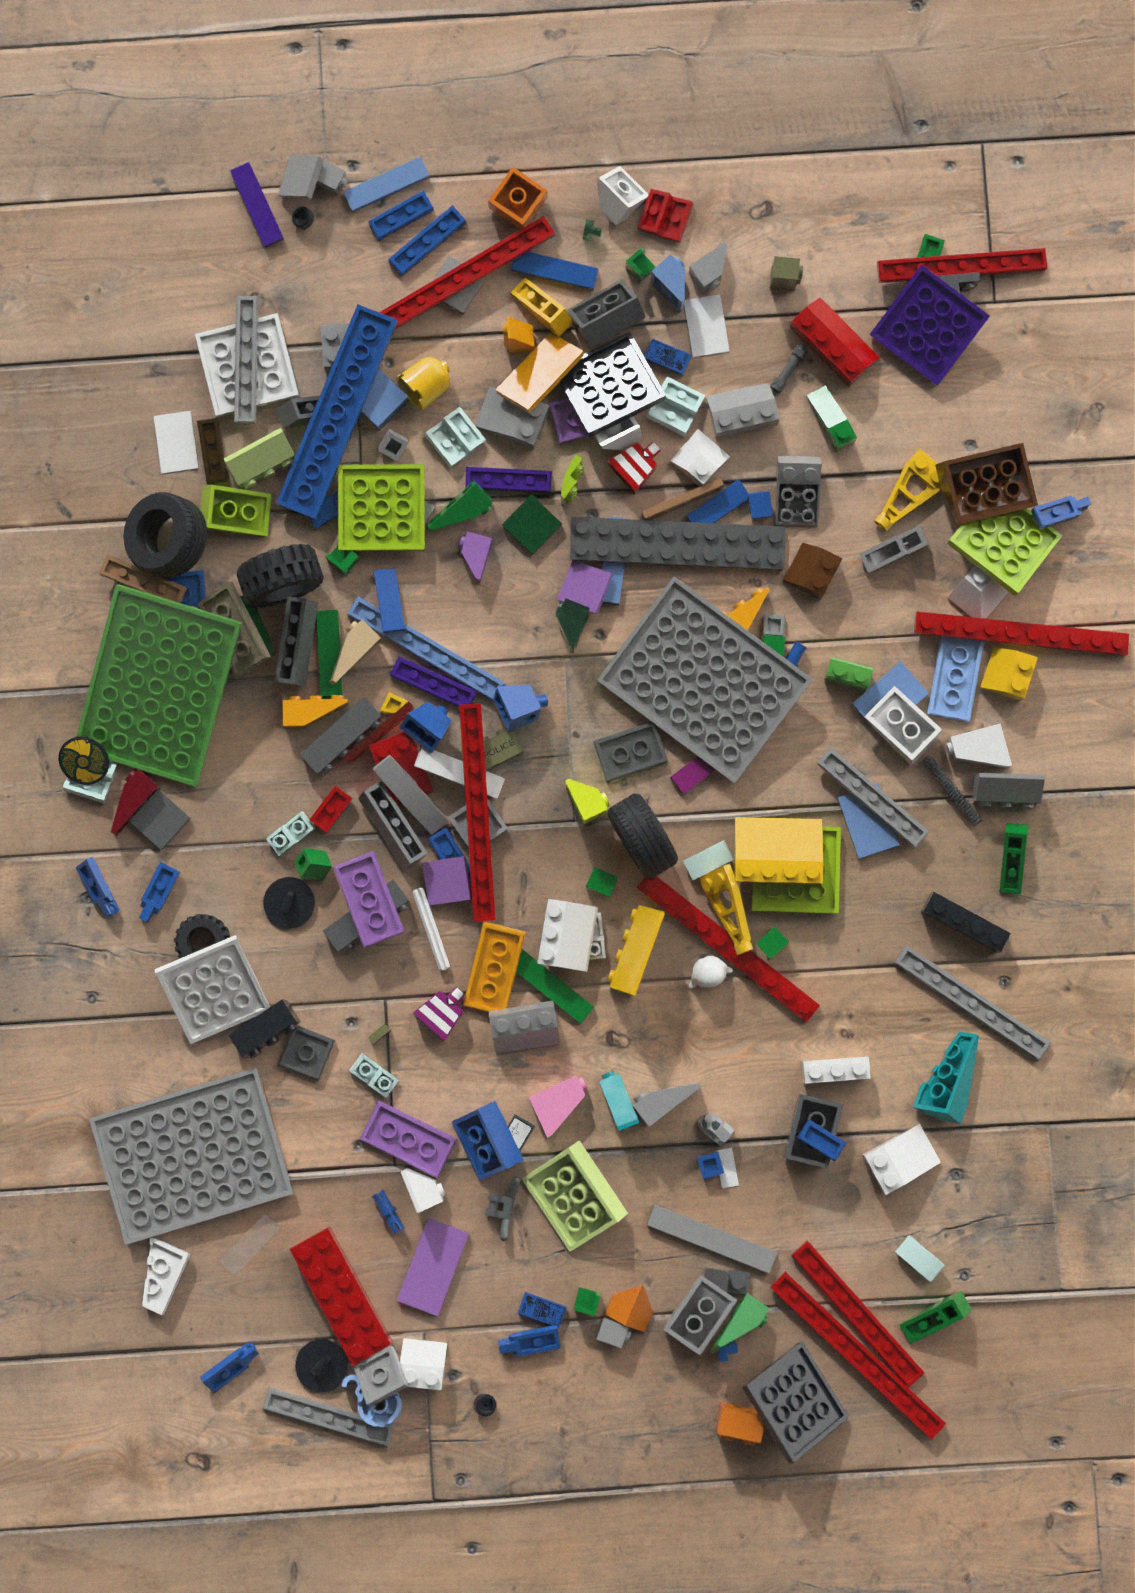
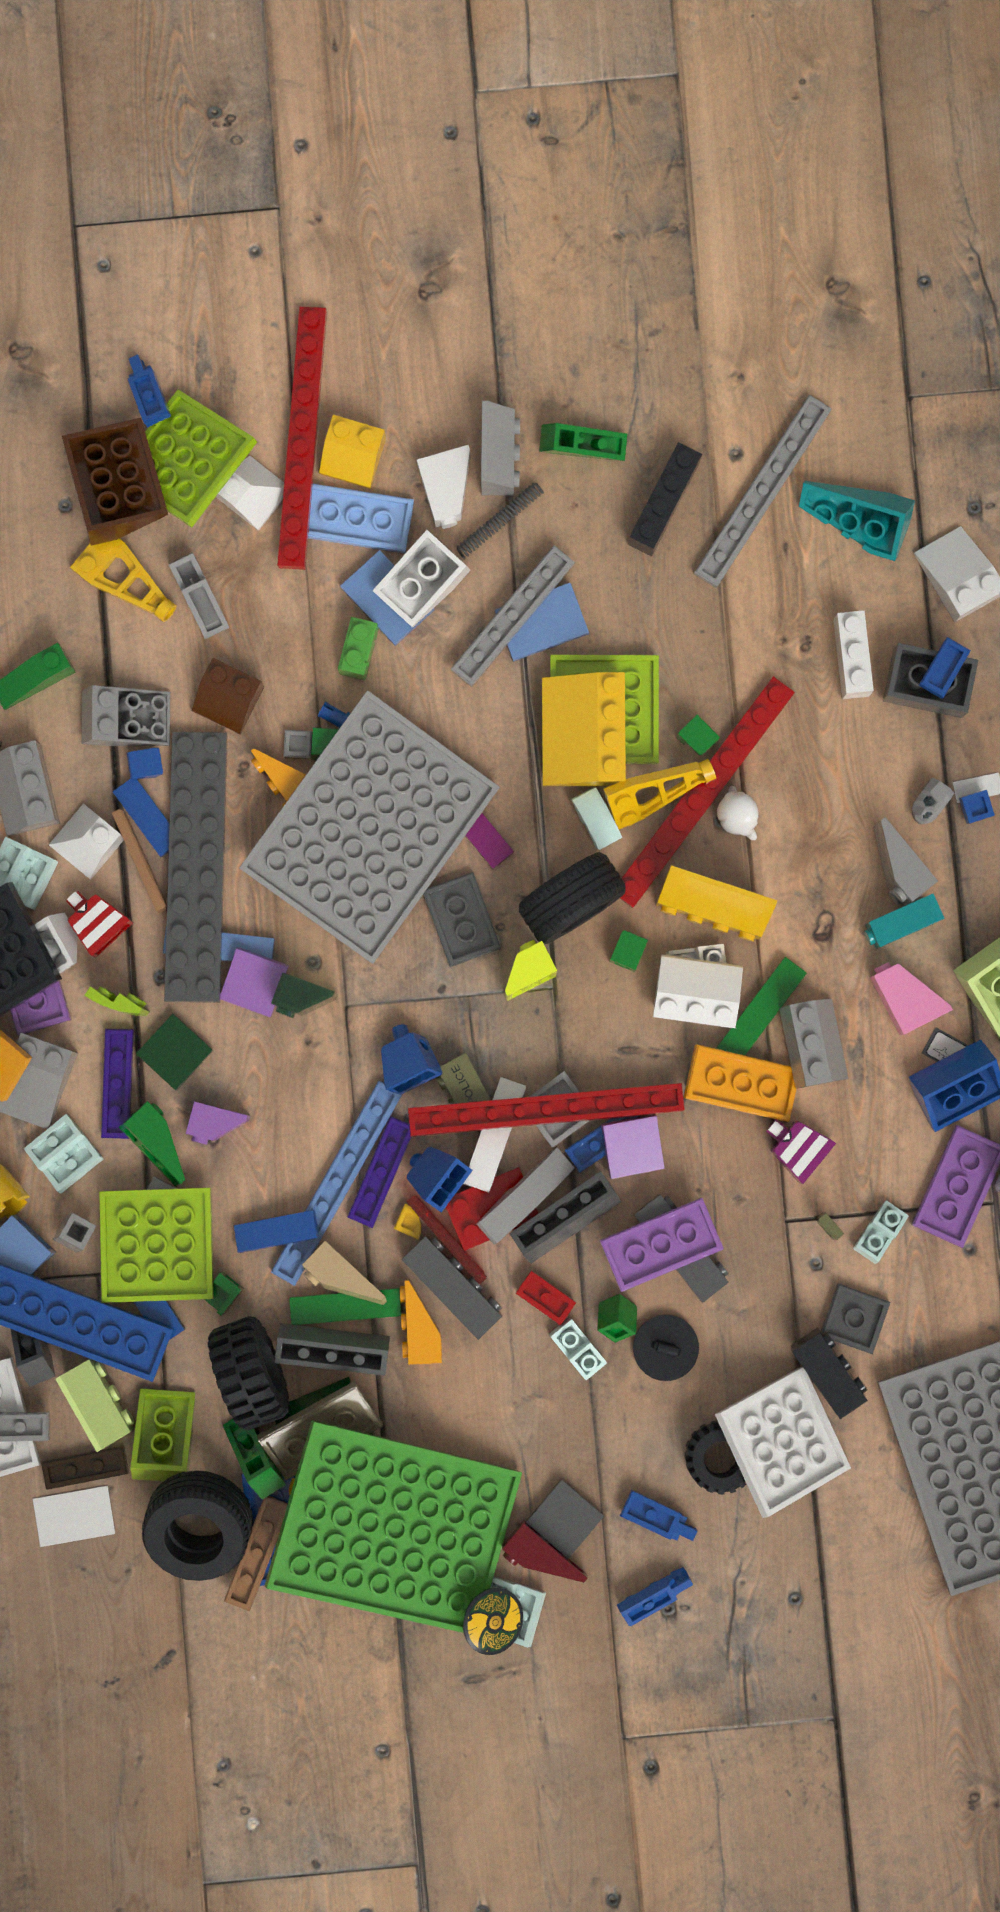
camera: 90 degrees left, 0 degrees up
white axle [412,888,450,971] -> none
none -> green slope [223,1419,286,1500]

